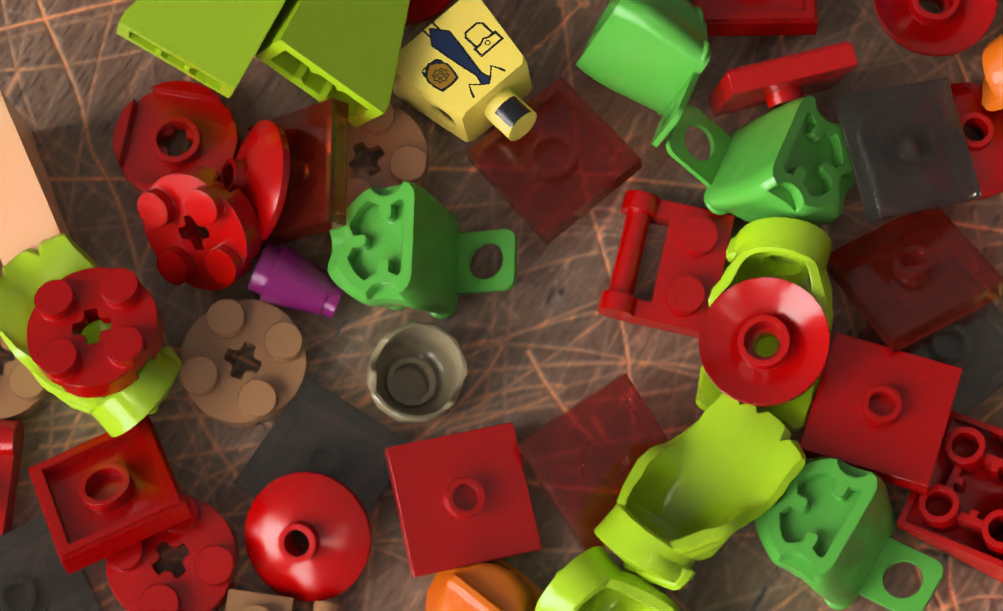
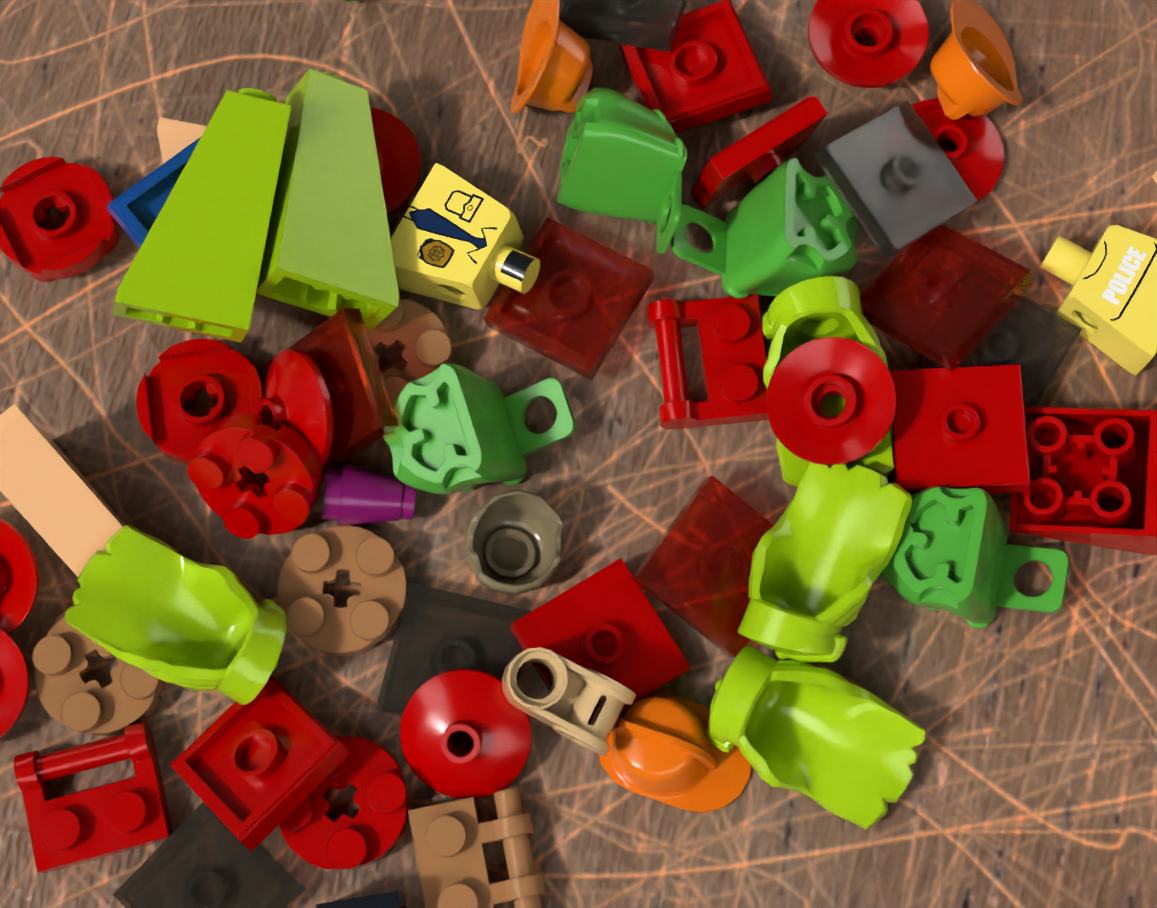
camera: 20 degrees left, 0 degrees up
red plate [27,267,164,398] -> none
none -> tan piece [502,647,636,756]

